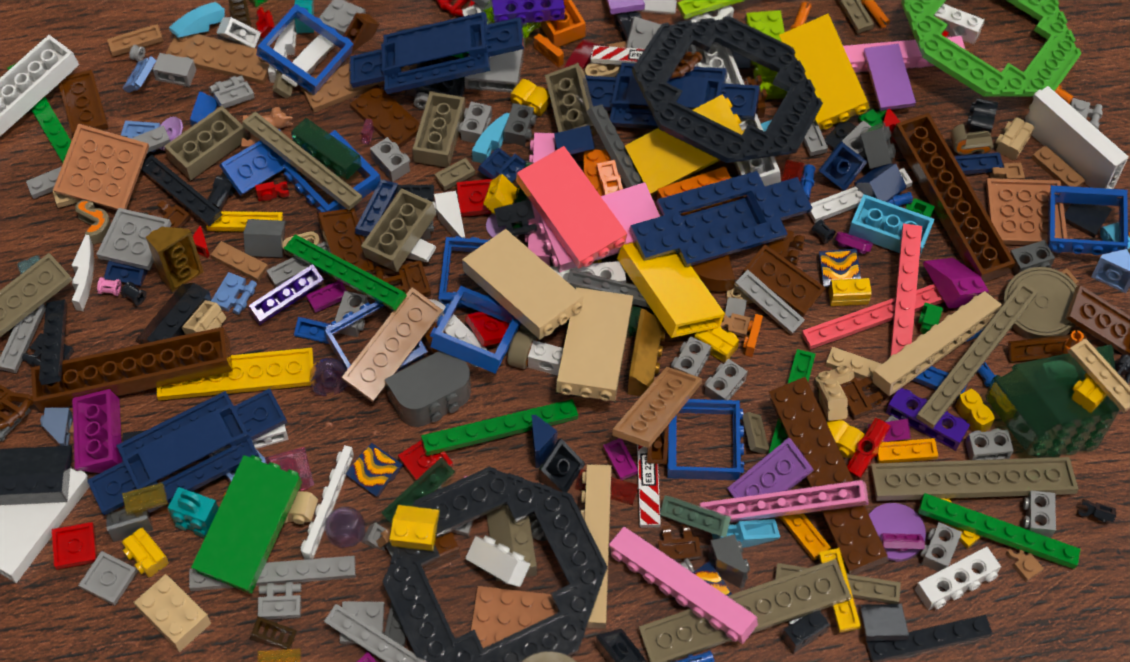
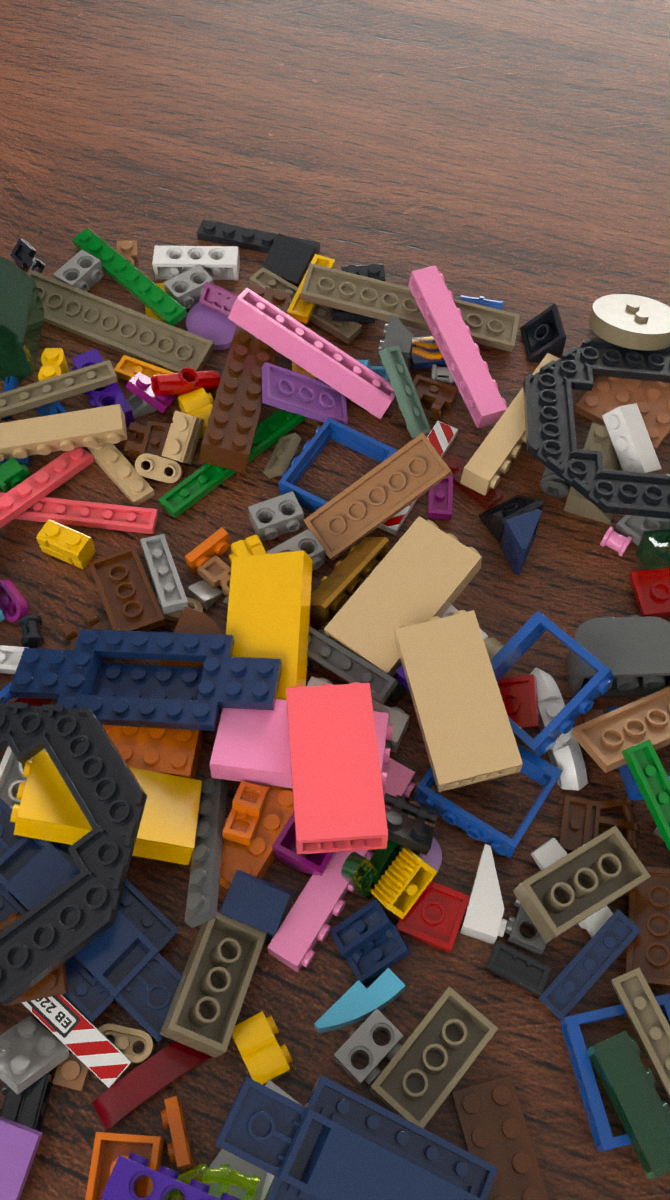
camera: 150 degrees left, 0 degrees up
clear pink tile [361,119,374,145] -> none
light grey brick [370,137,410,182] -> none
green plate [421,399,579,456] -> none
dark tan plate [435,158,475,191] -> none
dark grey brick [504,103,537,146] -> none
slope [819,249,861,288] -> none
light grey brick [965,429,1013,460] -> none

